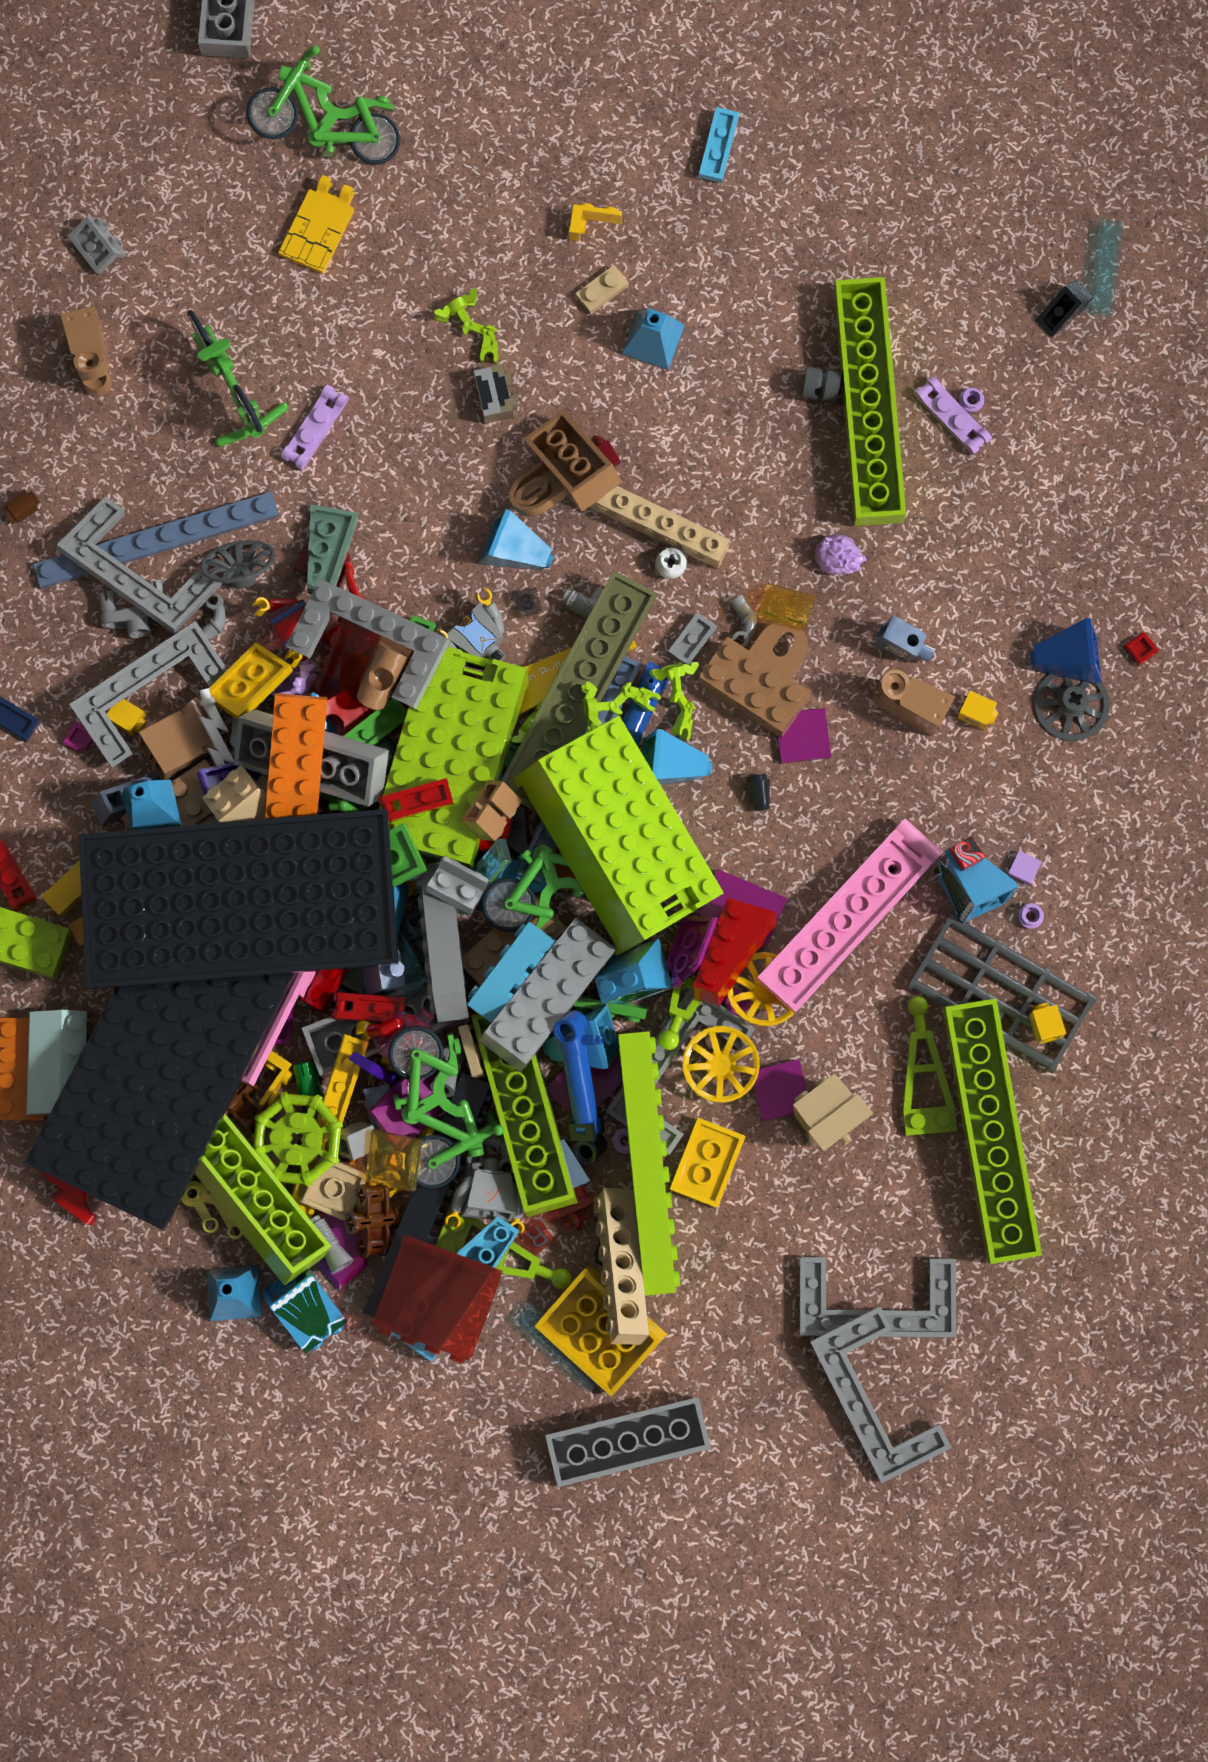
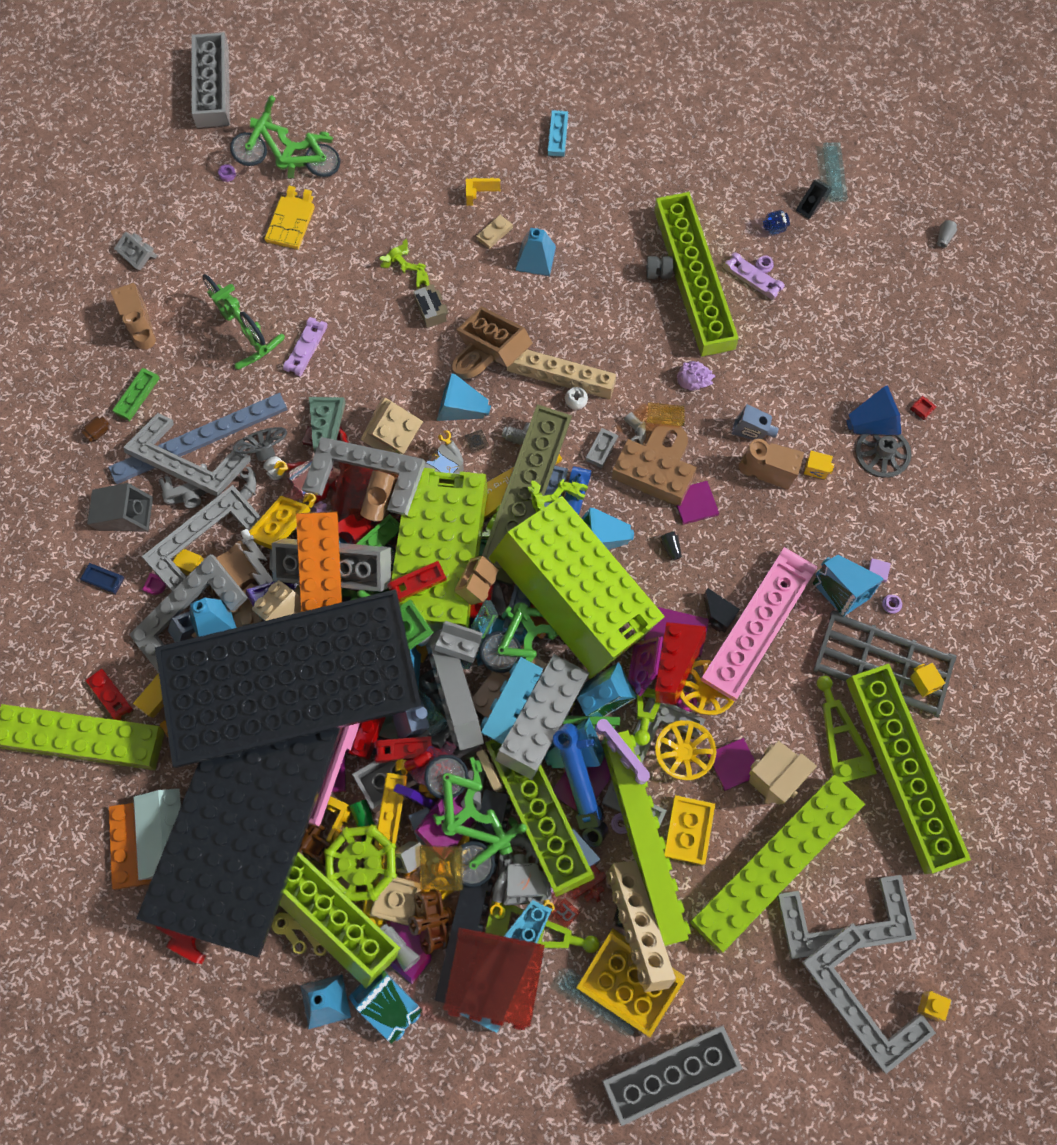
camera: 10 degrees left, 10 degrees down
lime piece [650,662,699,741] -> none
tile [949,836,986,871] -> none
none -> dark grey slope [87,483,153,532]
none -> bright green plate [112,368,160,421]
none -> light grey plate [129,554,248,673]
none -> medium lavender tile [218,165,236,182]
none -> white piece [263,456,286,480]
none -> tan piece [360,397,423,454]
none -> lavender plate [595,719,650,784]
none -> lime brick [689,775,865,954]
none -> black slope [703,588,740,633]
none -> clear blue head [763,210,790,235]
none -> yellow brick [917,991,951,1022]

